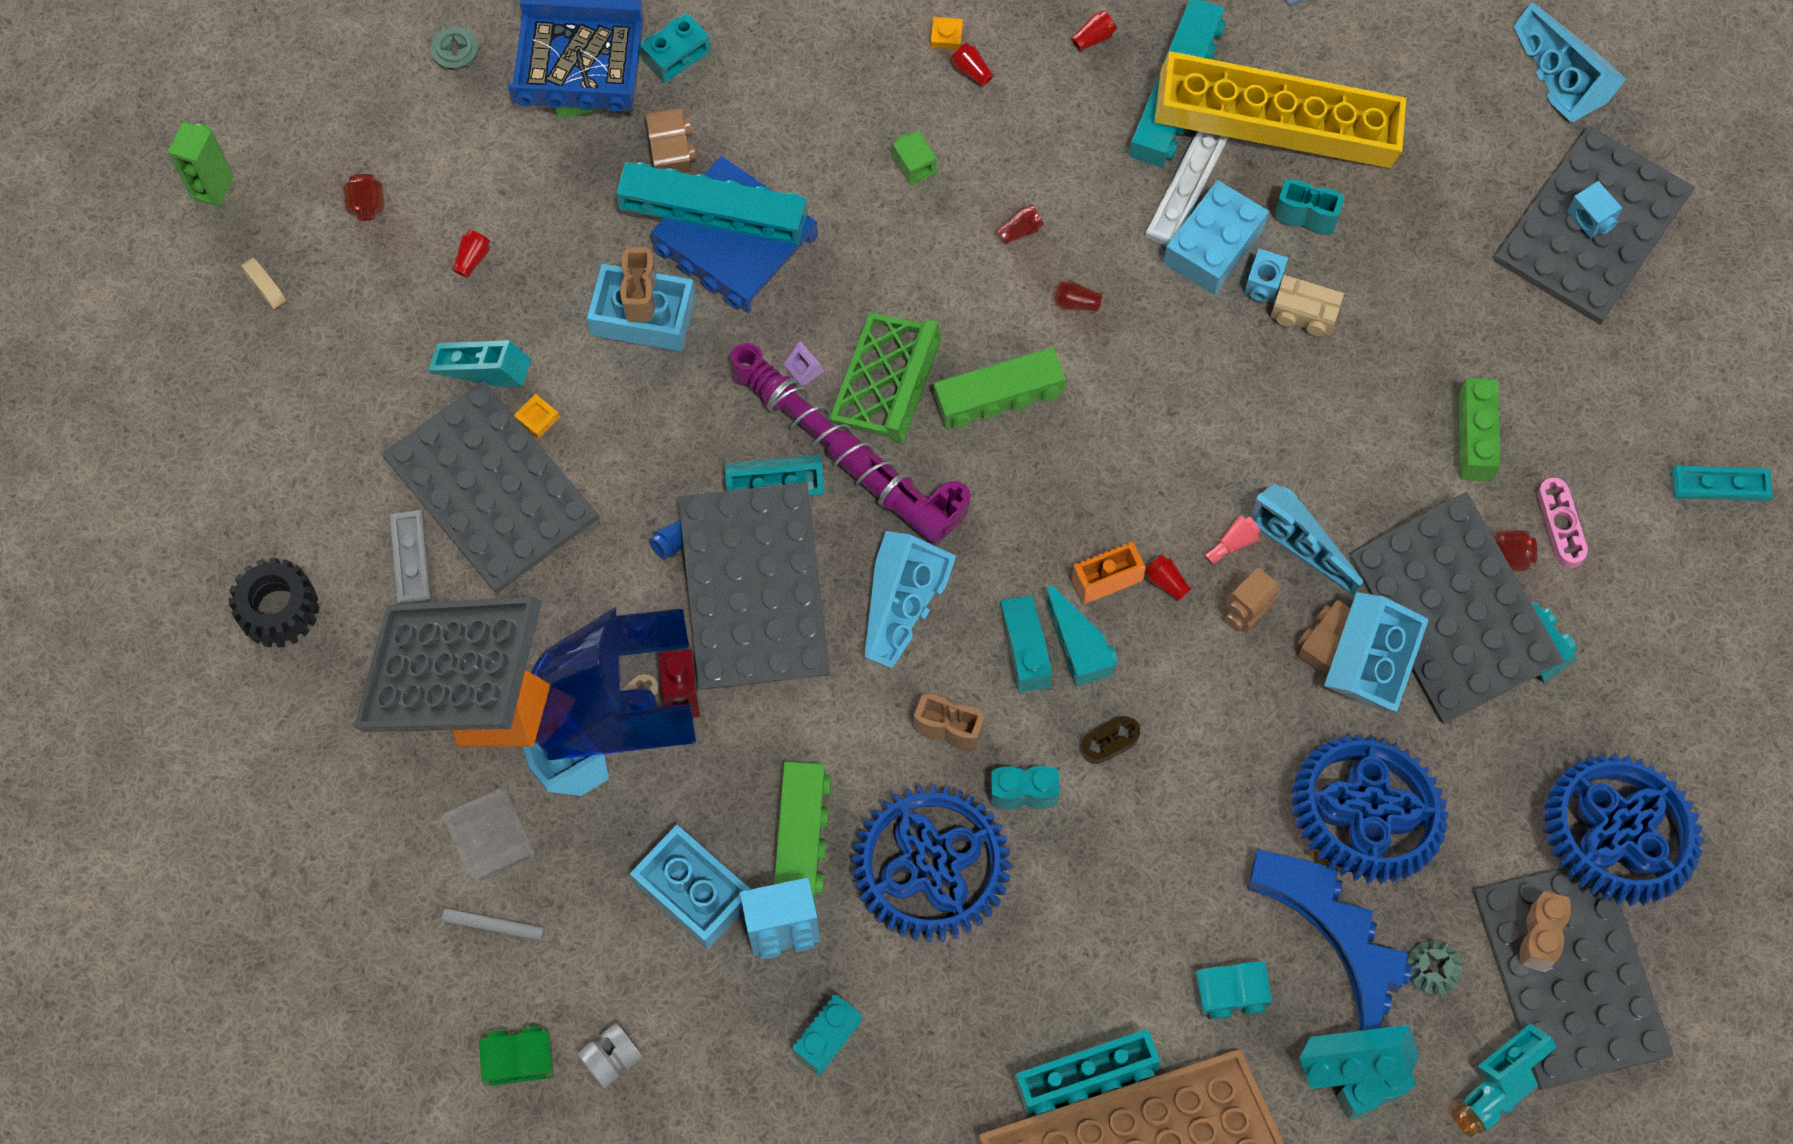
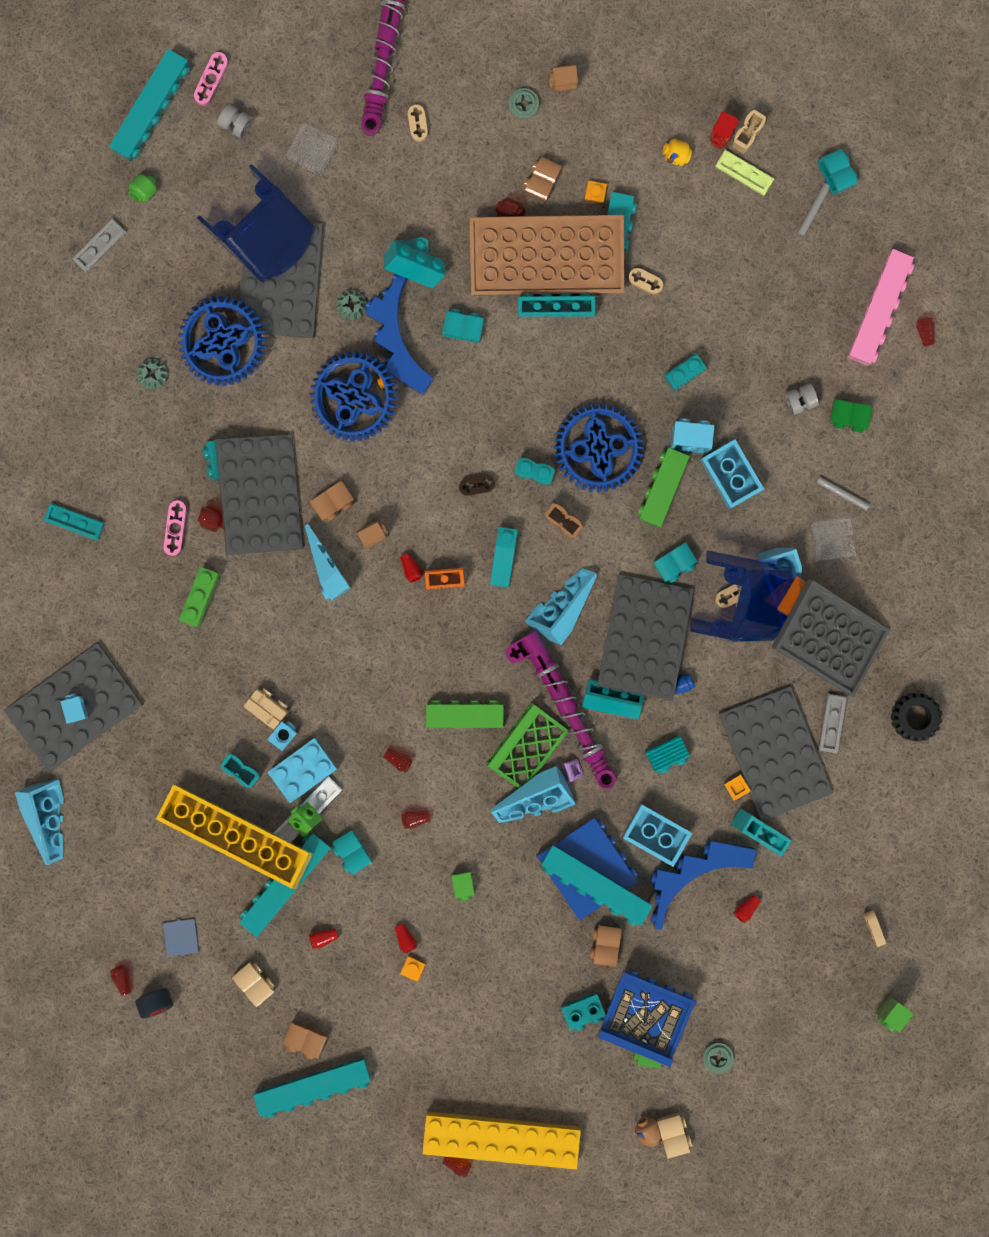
camera: 160 degrees left, 20 degrees up
clear red head [343,174,385,221] -> none
medium nougat brick [620,247,657,322] -> none
dark red torso [659,649,700,721] -> none
teal slope [1045,586,1118,687] -> none
coral cone [1205,515,1261,565] -> none
medium azure brick [1324,592,1429,713] -> none
teal plate [1453,1023,1557,1137] -> none
medium nougat brick [1520,891,1571,972] -> none
none -> sand green gear [137,359,168,389]
none -> clear blue windscreen [197,164,315,282]
none -> bright green brick [287,802,323,837]
none -> teal brick [332,830,373,875]
none -> medium azure wedge [491,766,576,823]
none -> teal brick [645,735,690,775]
none -> blue arch [651,840,756,930]
none -> teal brick [653,542,698,584]

